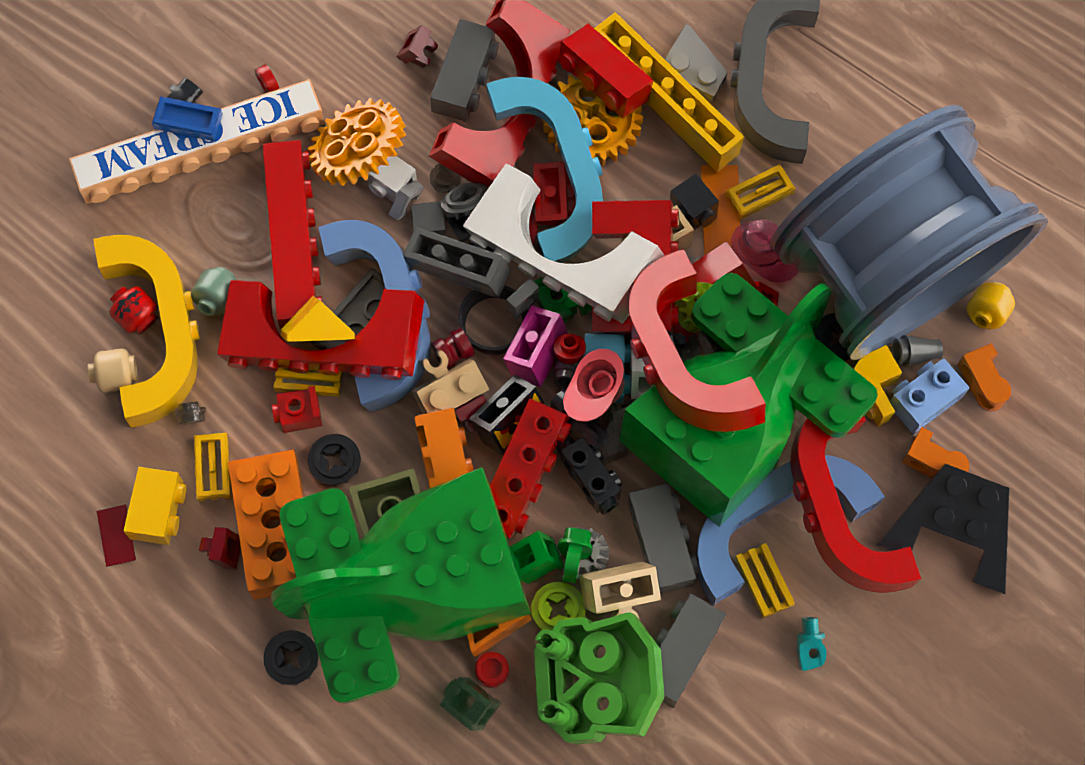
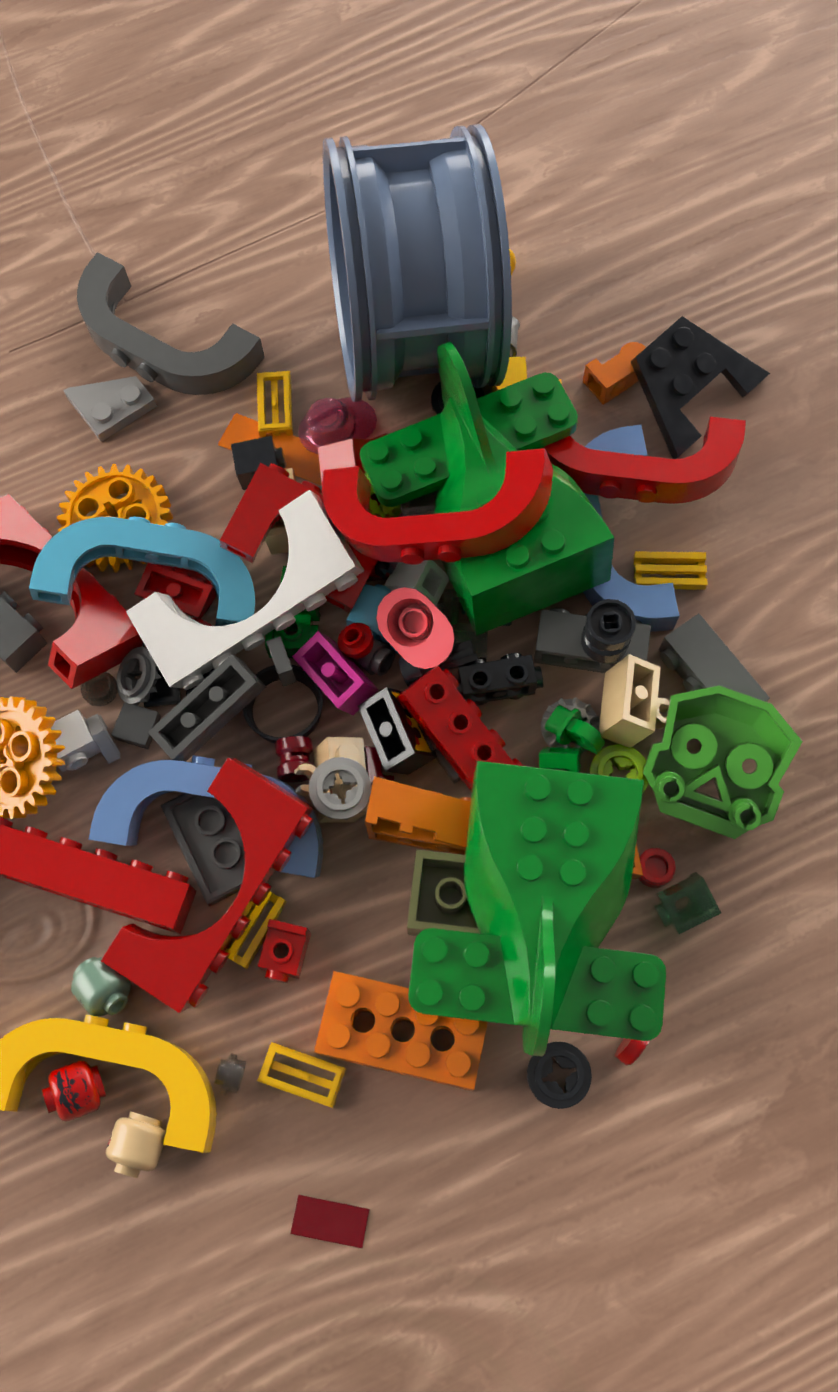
camera: 60 degrees left, 0 degrees up
yellow brick [124,466,187,545] -> none
dark red tile [199,527,241,569] -> none
yellow slope [281,296,355,342] -> none
black gear [308,434,361,487] -> none
red brick [558,23,654,119] -> none
yellow brick [594,12,744,172] -> none
teal piece [797,617,827,671] -> none
light blue brick [890,358,969,434] -> none
orange leg [957,343,1011,411] -> none
none -> light grey gear [309,757,372,820]
none -> black wheel [581,599,636,664]
none -> red tile [615,1038,650,1066]

